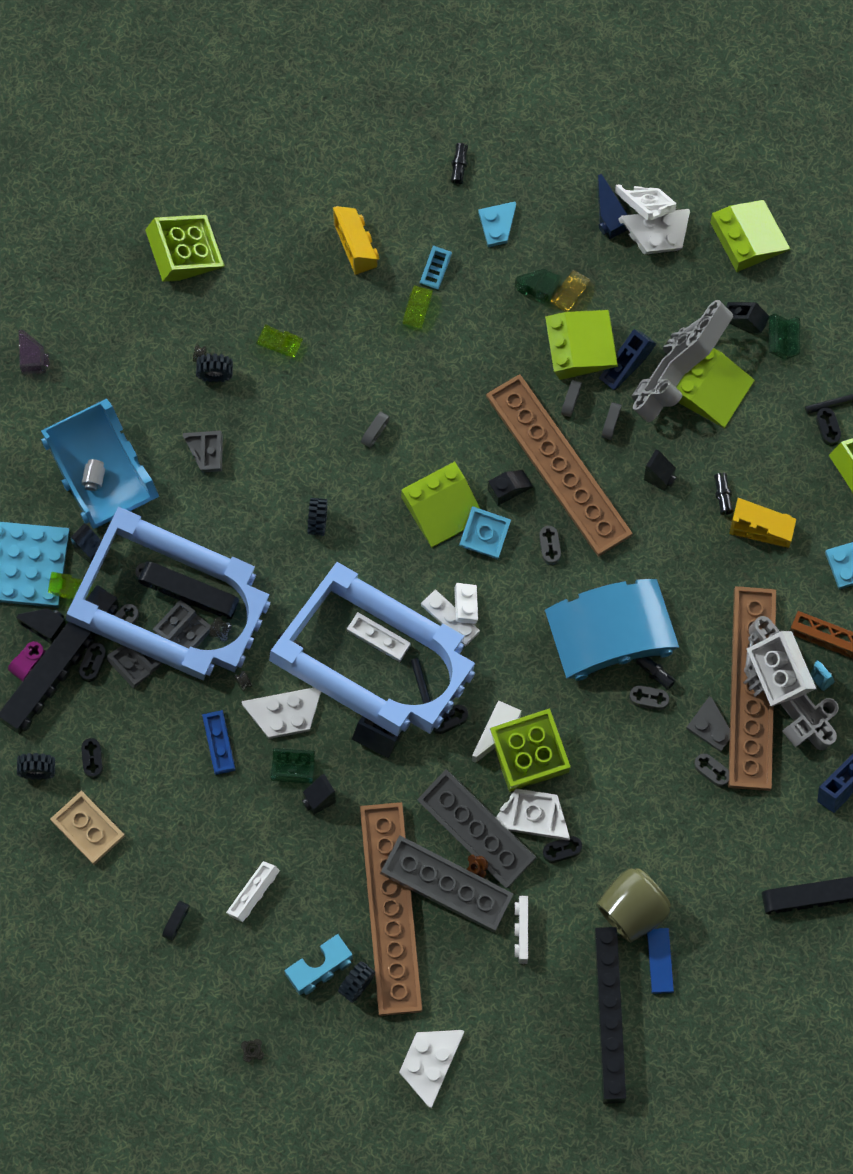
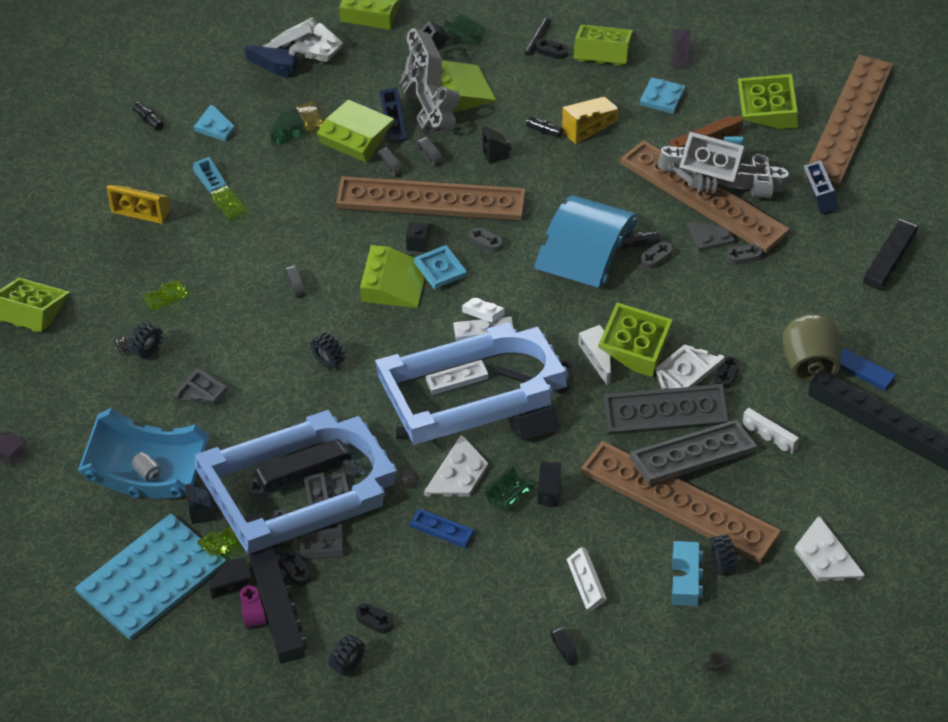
camera: 50 degrees left, 20 degrees down
tan plate [50,790,125,865] -> none
reddish brown plate [467,855,488,878] -> none

